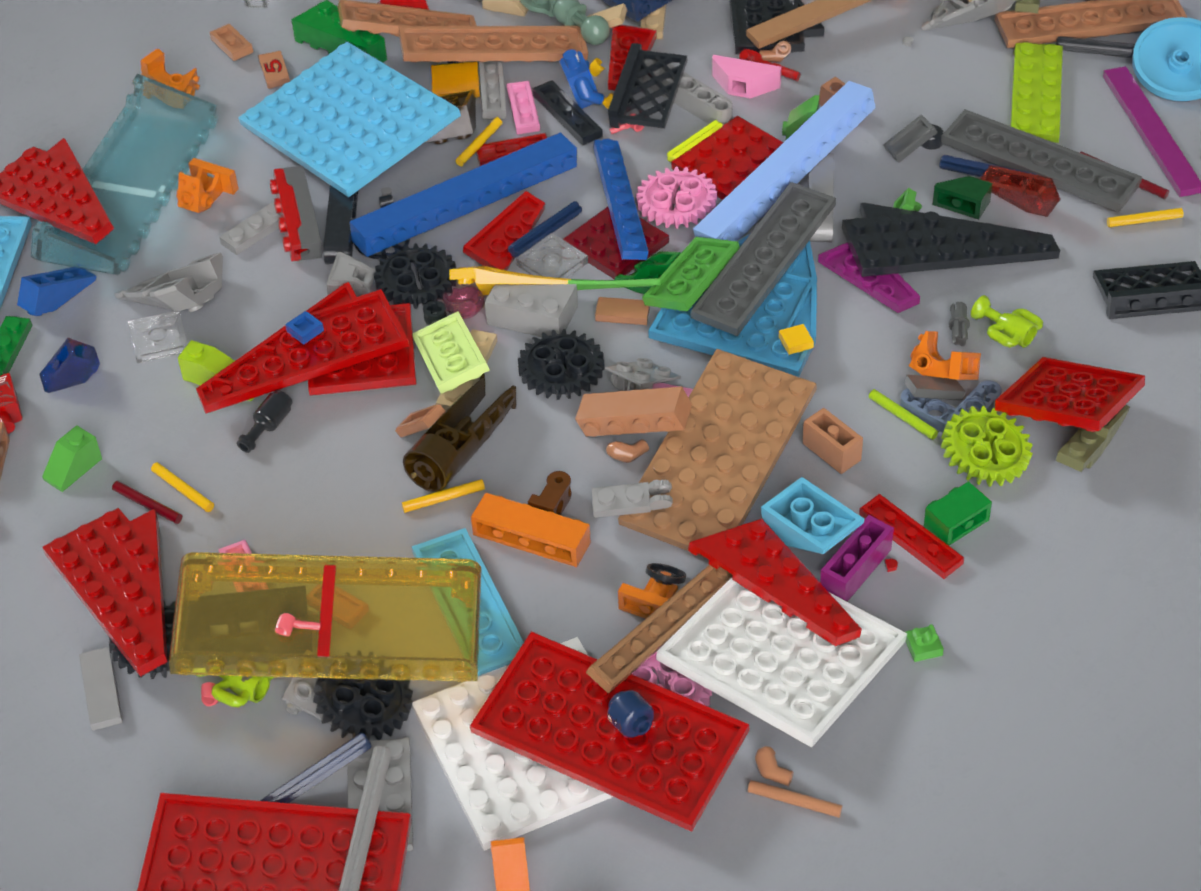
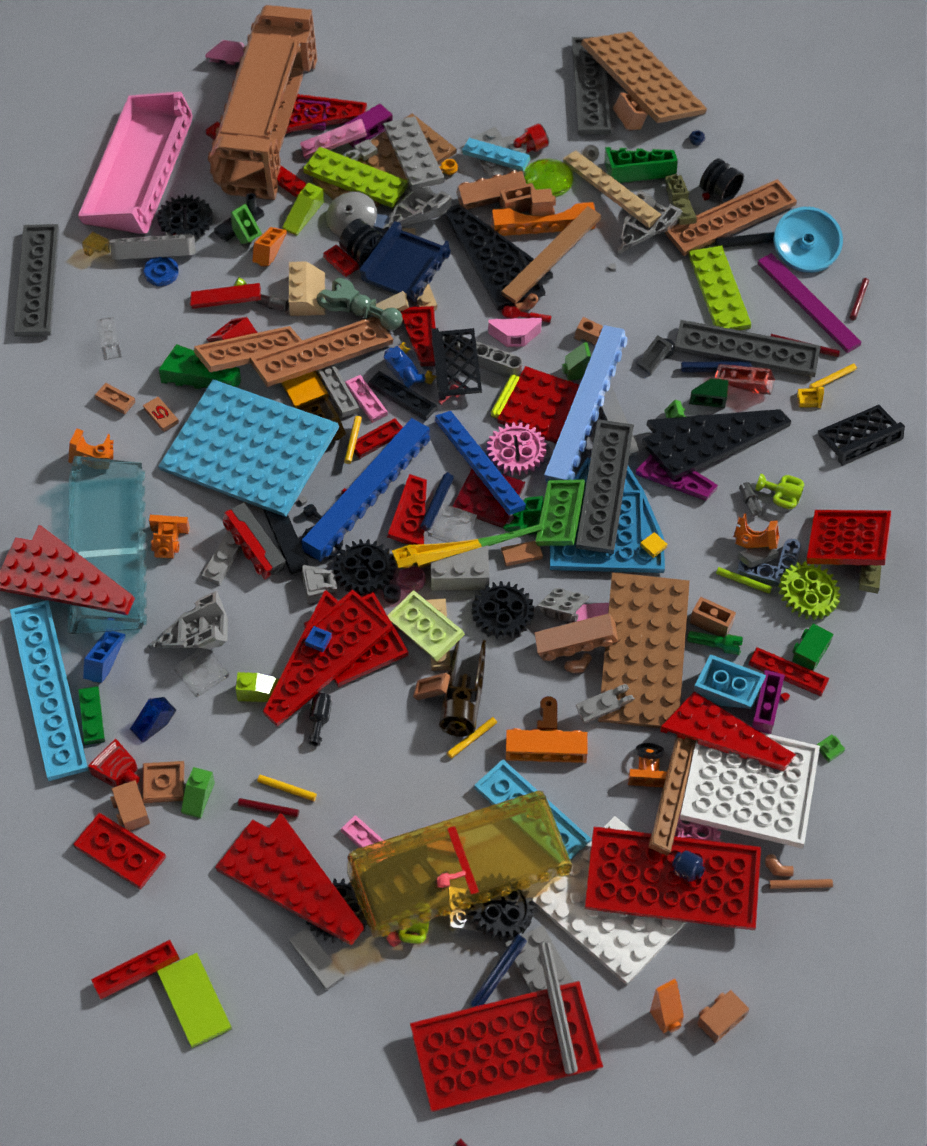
camera: 25 degrees left, 10 degrees up
none -> nougat tile [142,761,185,803]
none -> green piece [687,631,743,656]
none -> yellow tile [797,387,824,408]

